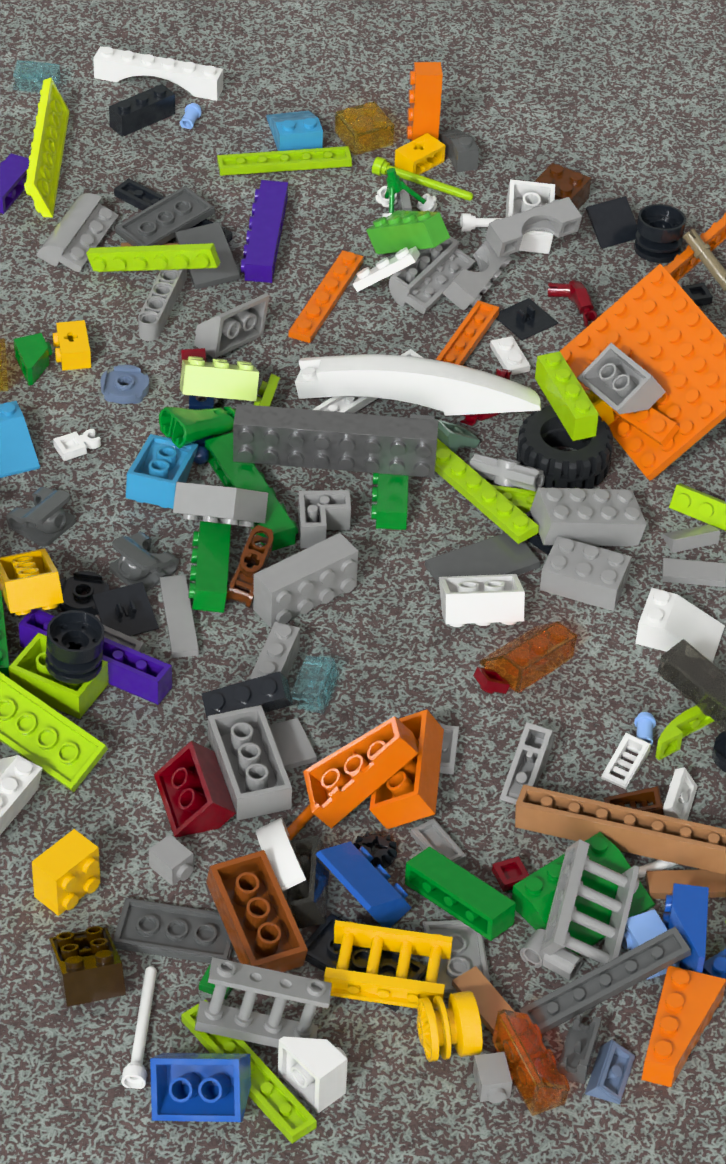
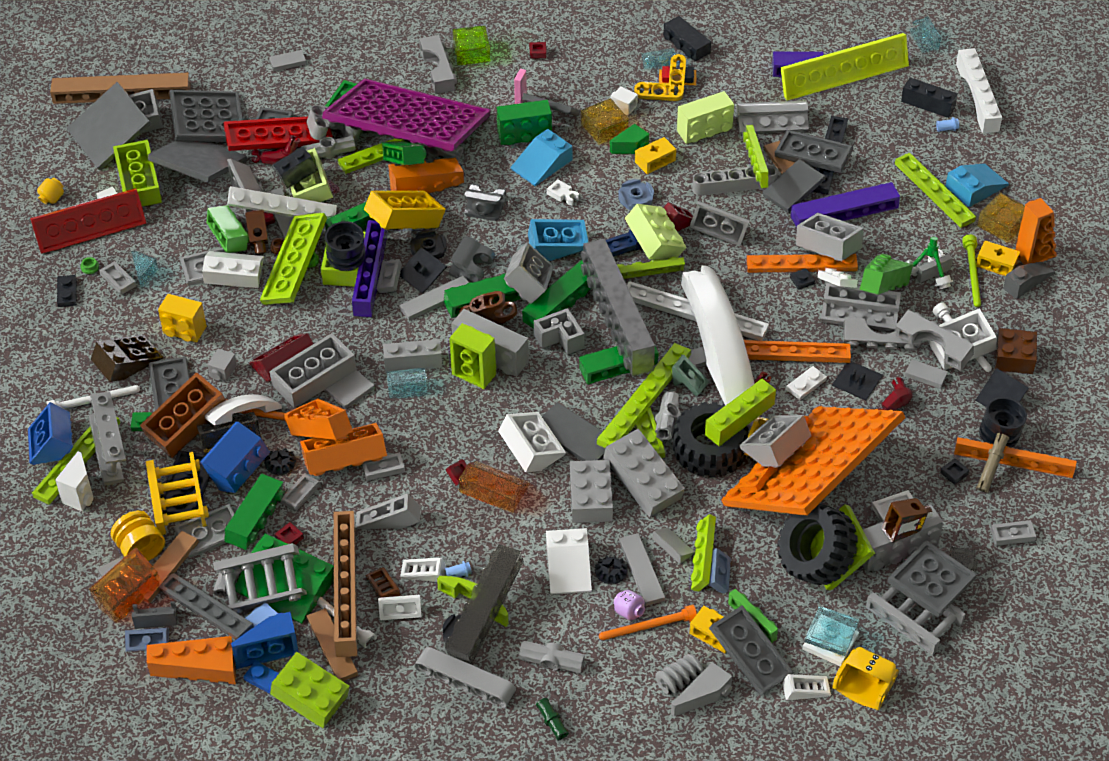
camera: 70 degrees right, 5 degrees up
green piece [159,406,236,449] -> none
black brick [201,671,293,720] -> none
none -> lime brick [449,323,496,389]
none -> black gear [595,555,628,584]
none -> yellowish green brick [677,91,734,144]
none -> black plate [790,268,815,290]
none -> light grey brick [796,213,864,261]
none -> light grey tile [905,359,948,389]

